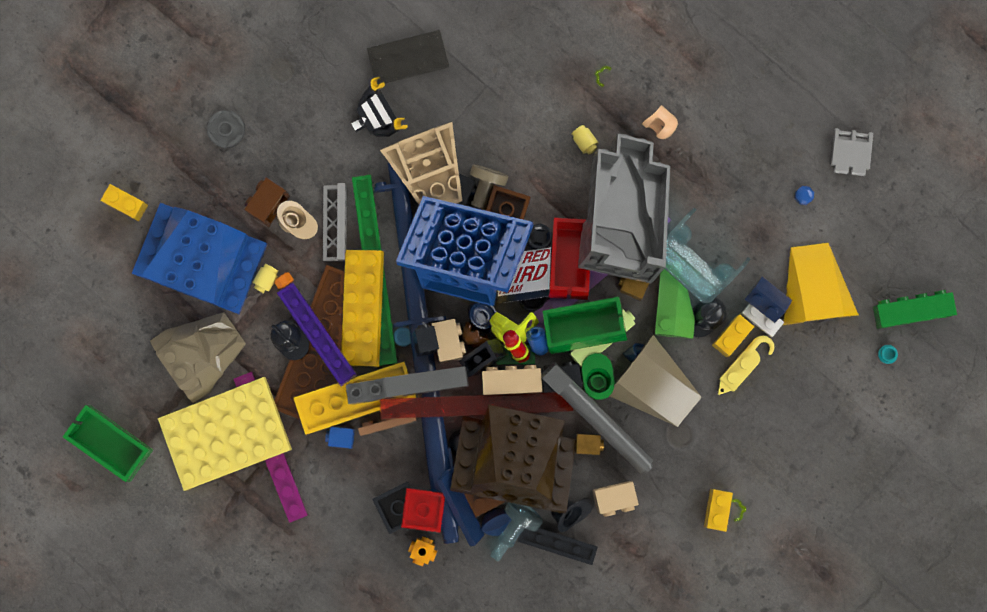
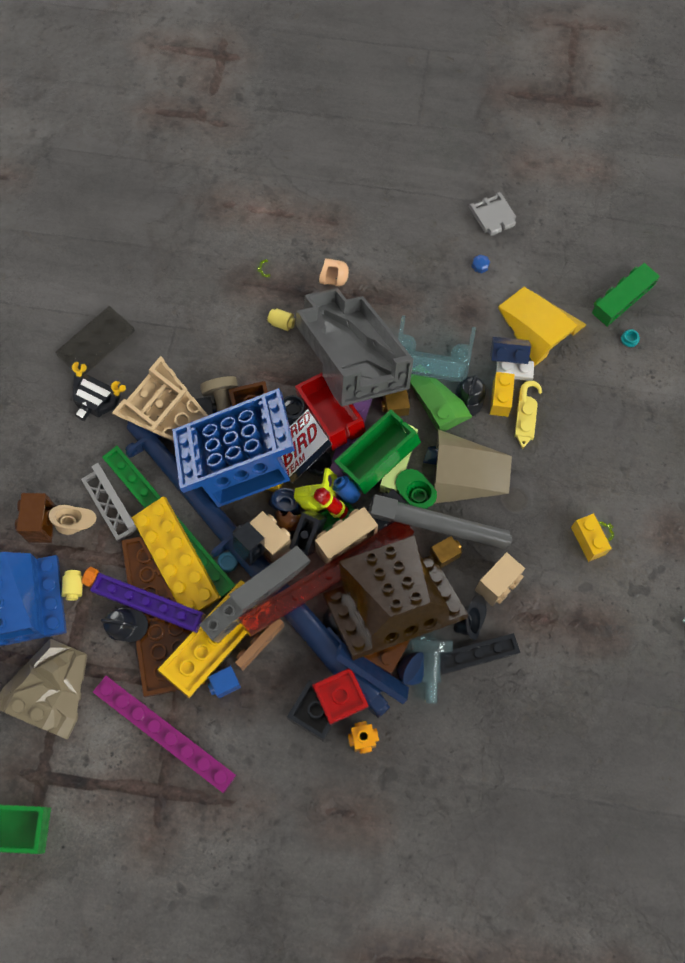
camera: 30 degrees left, 15 degrees down
light yellow plate [158,377,292,491] -> none

